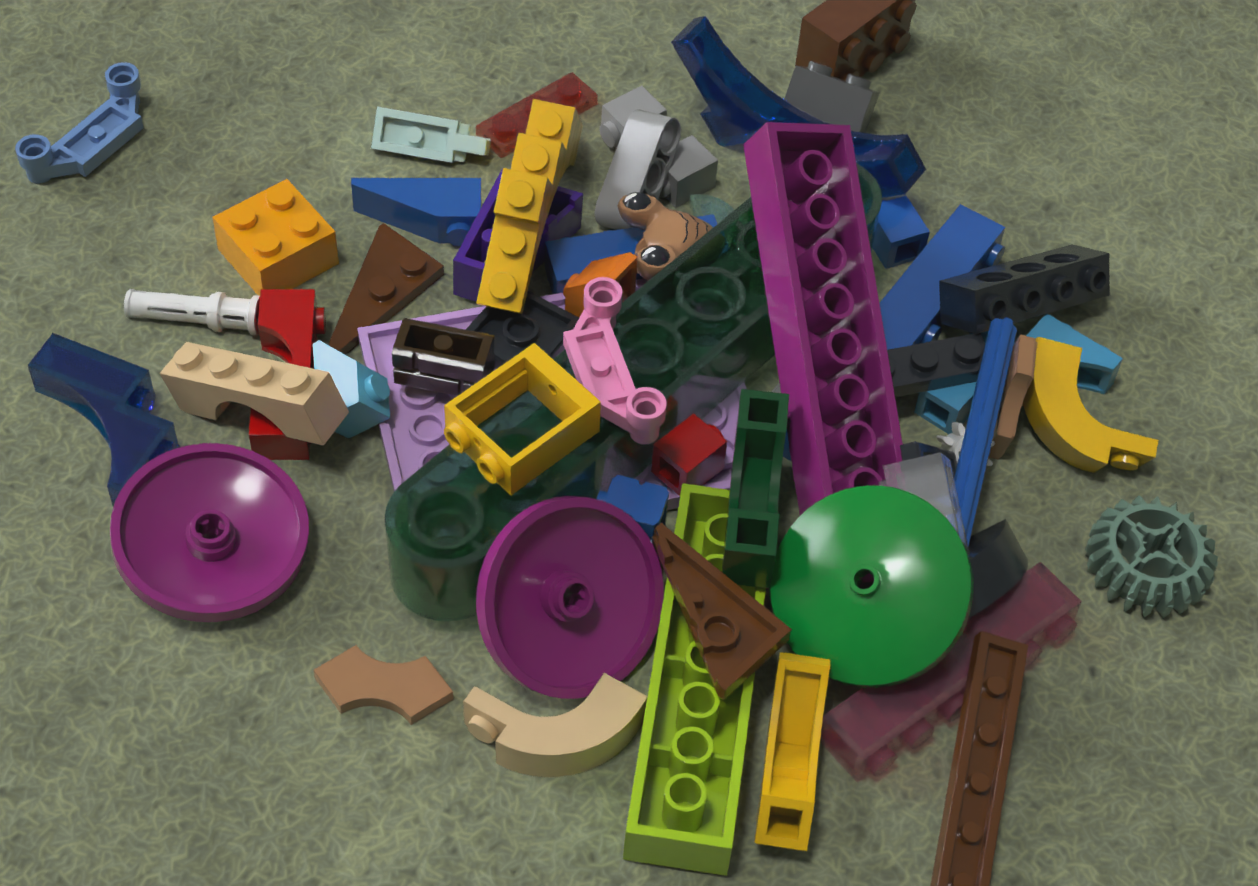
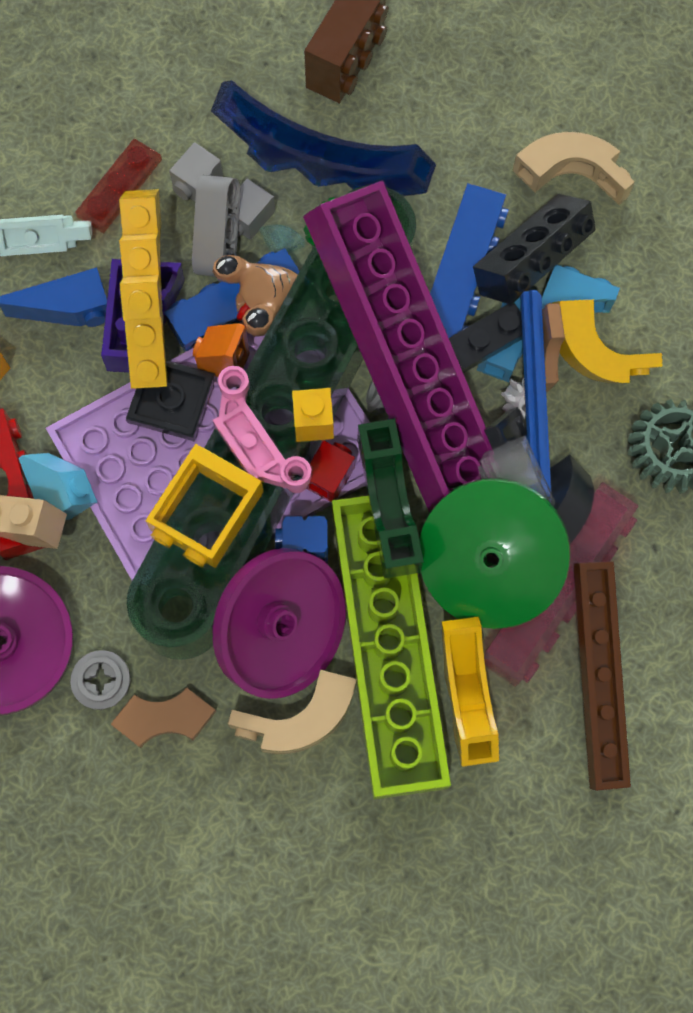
camera: 15 degrees left, 20 degrees up
reddish brown wing [328,223,444,354] -> none
dark brown brick [392,318,495,396] -> none
reddish brown wing [652,523,792,700] -> none
dark grey brick [780,61,880,140] -> none
blue brick [866,195,930,269] -> none
none -> light grey gear [70,650,131,711]
none -> yellow brick [292,388,334,442]
none -> tan arch [513,132,635,205]

